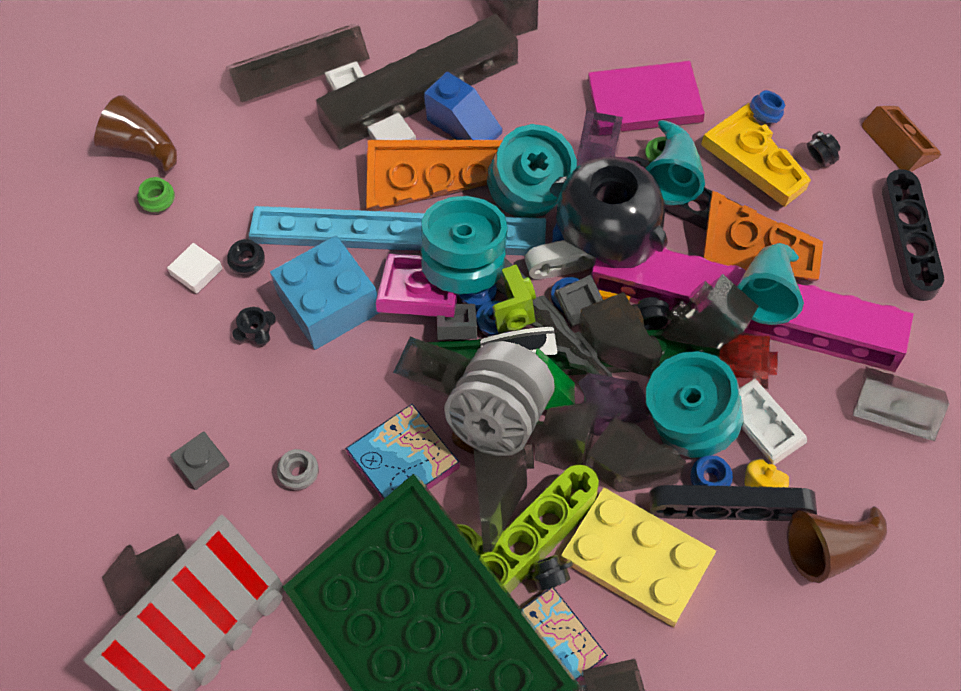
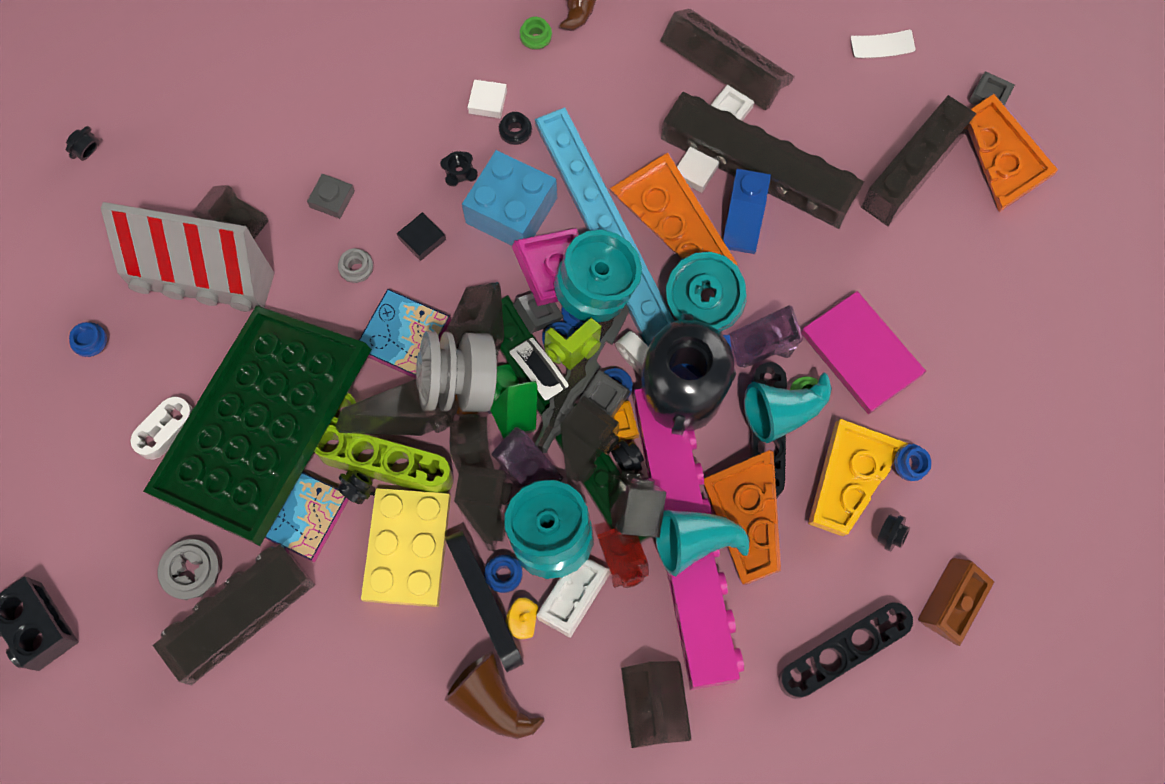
camera: 60 degrees right, 10 degrees up
none -> black tile [397,212,446,261]

